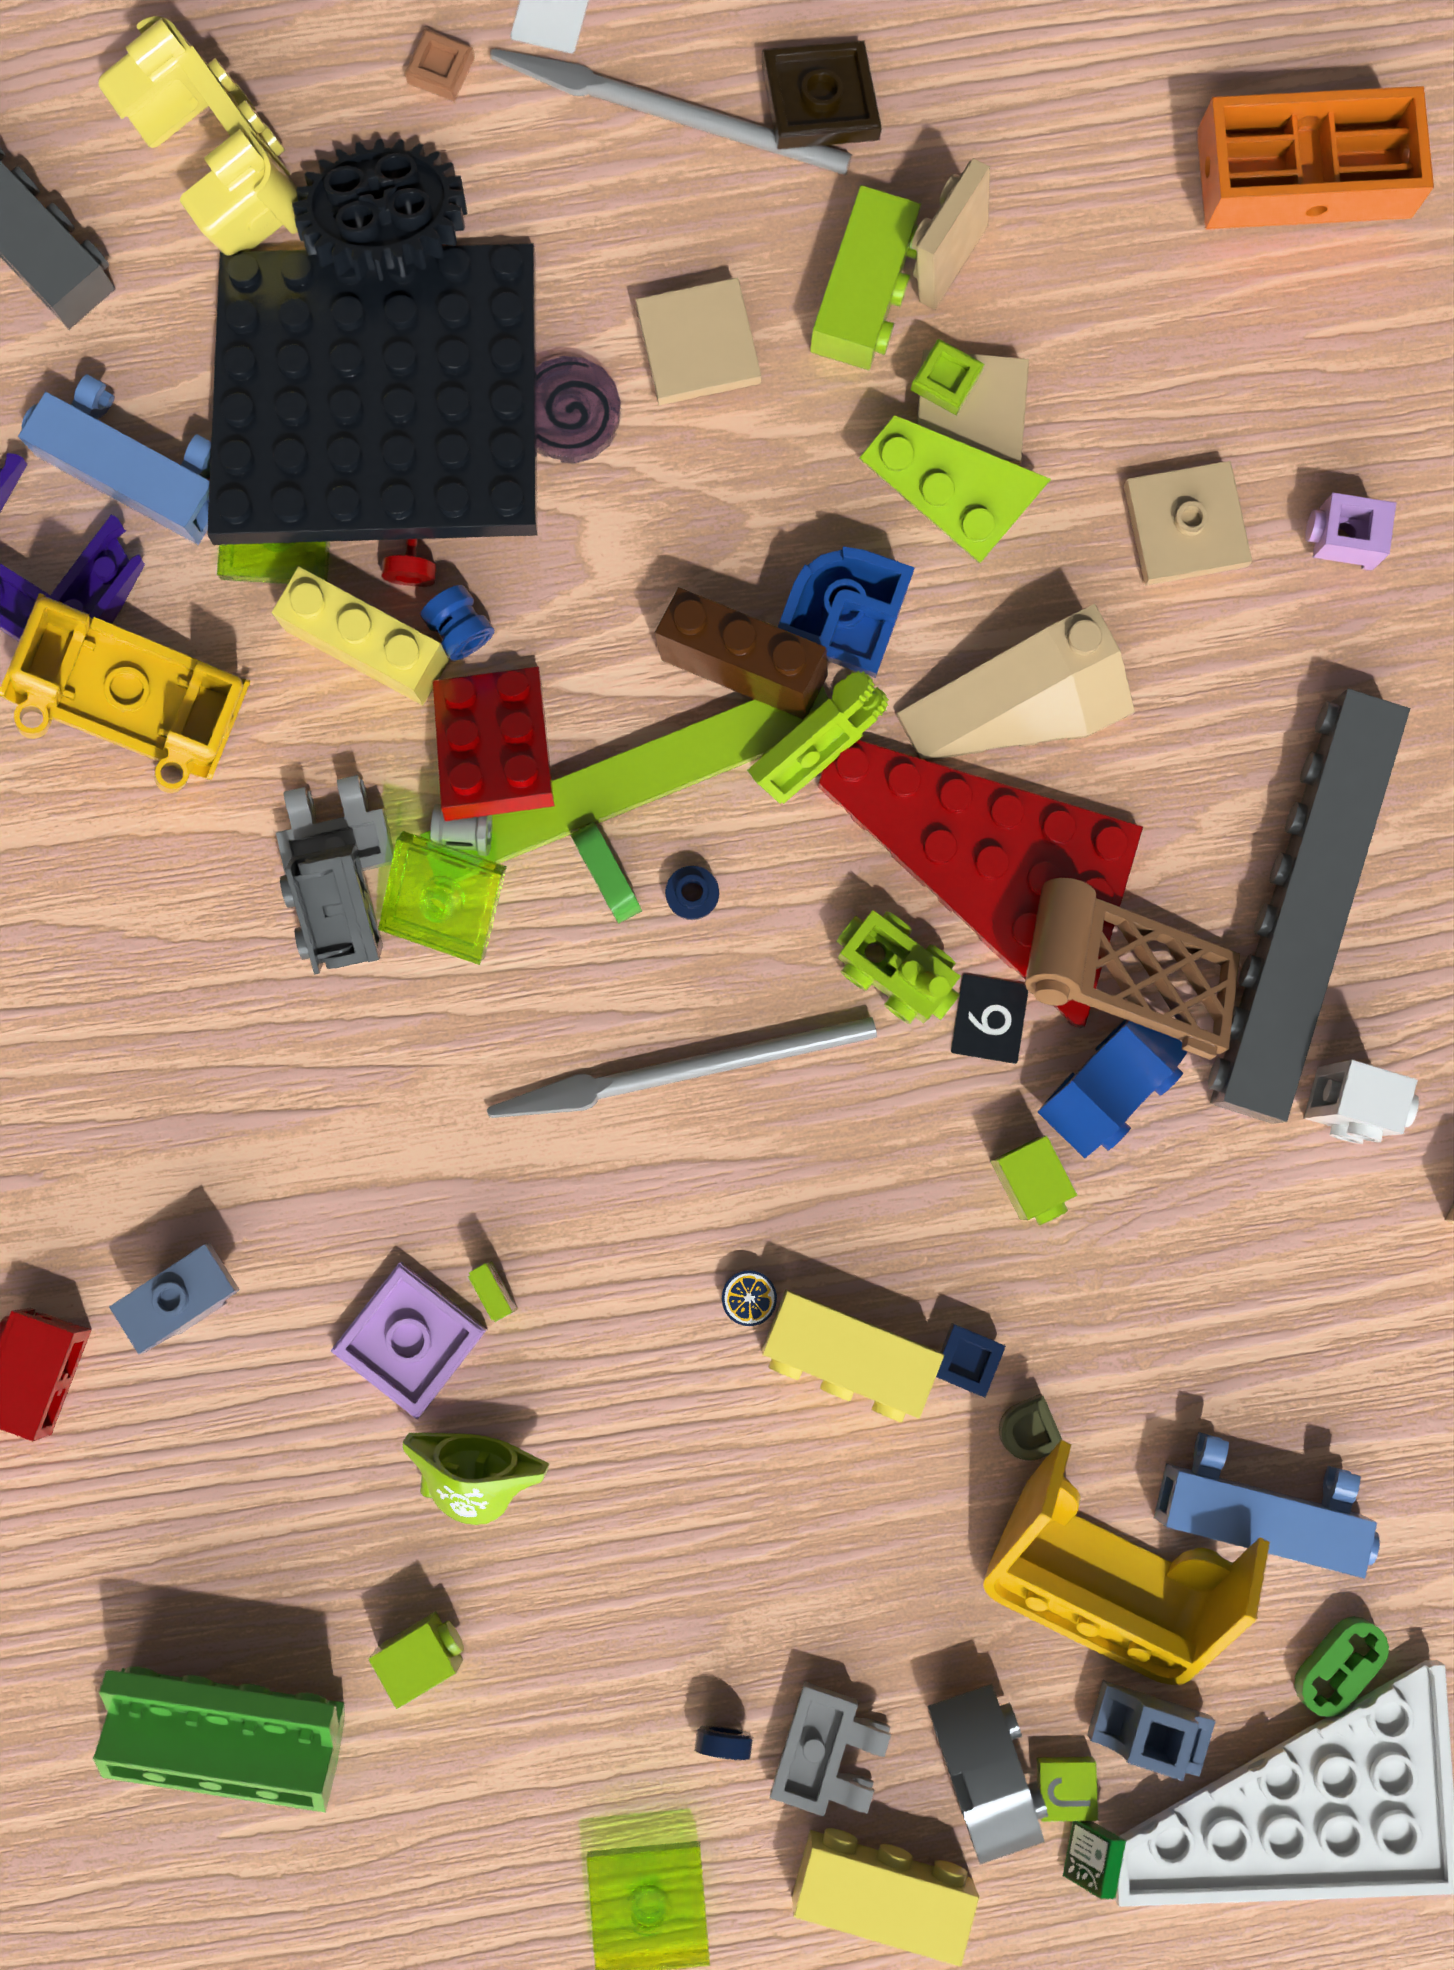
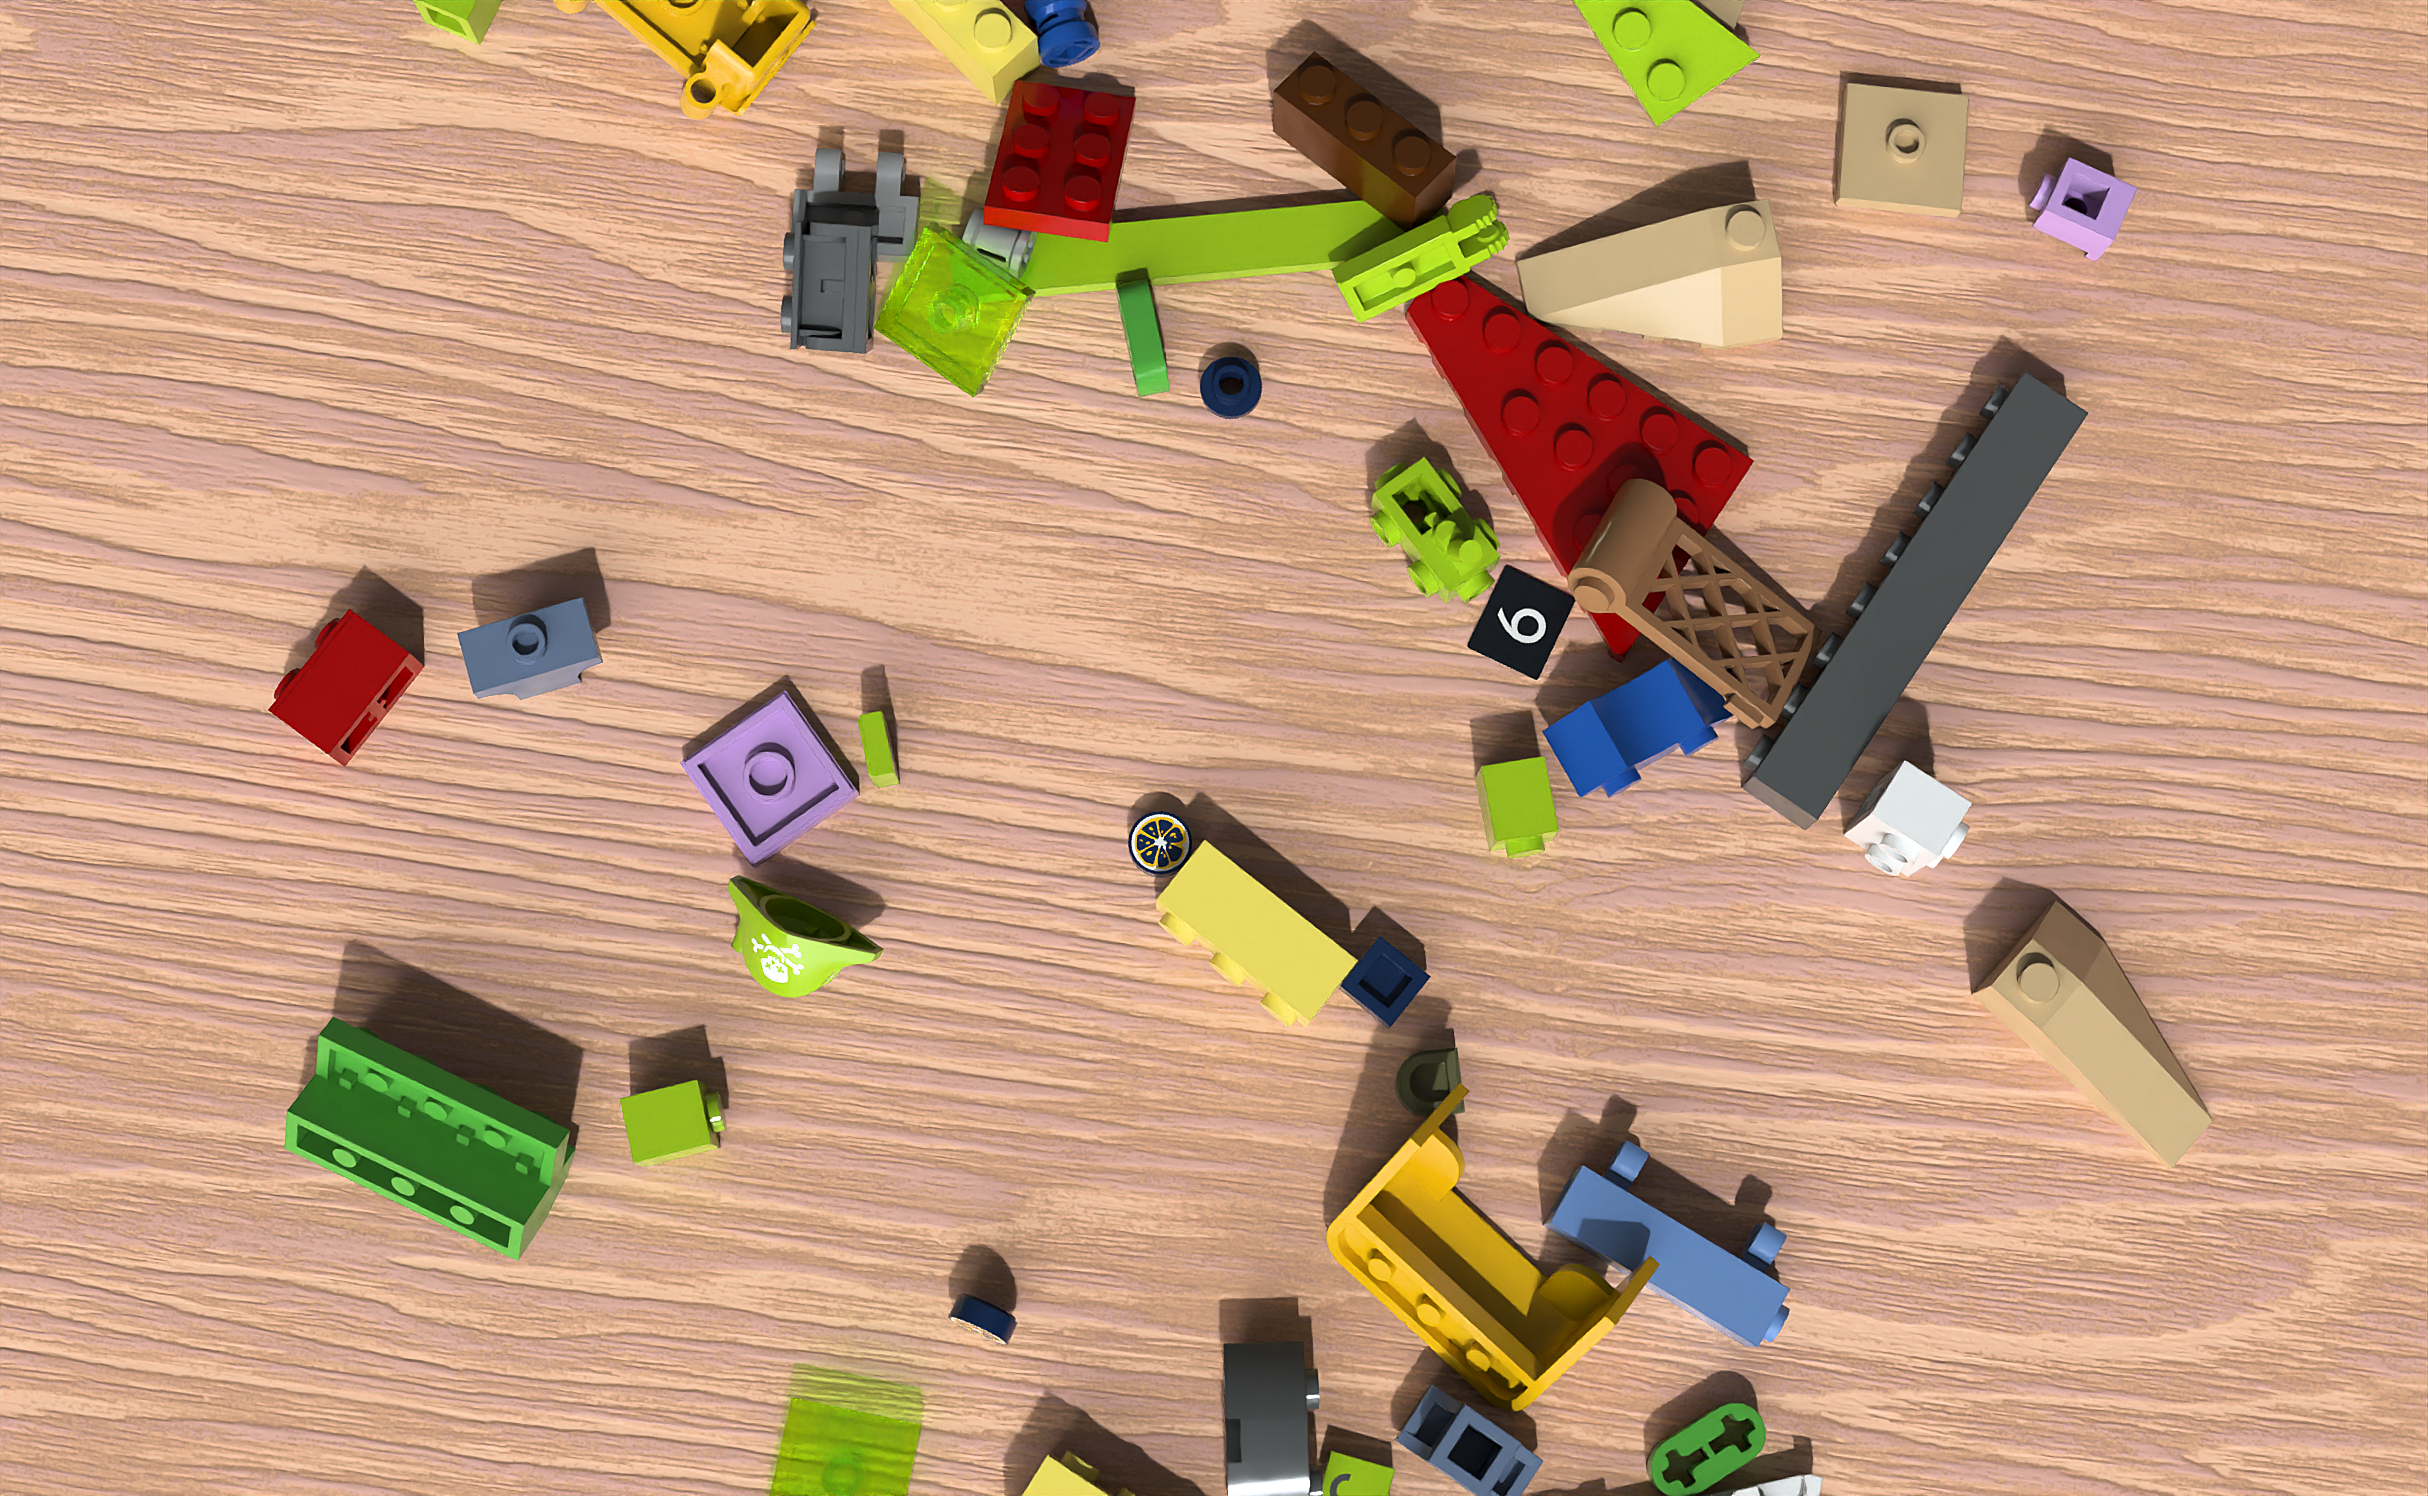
camera: 15 degrees right, 5 degrees down
light grey piece [487,1017,877,1118] -> none
light grey plate [770,1681,891,1817] -> none
blue brick [778,547,915,678] -> none

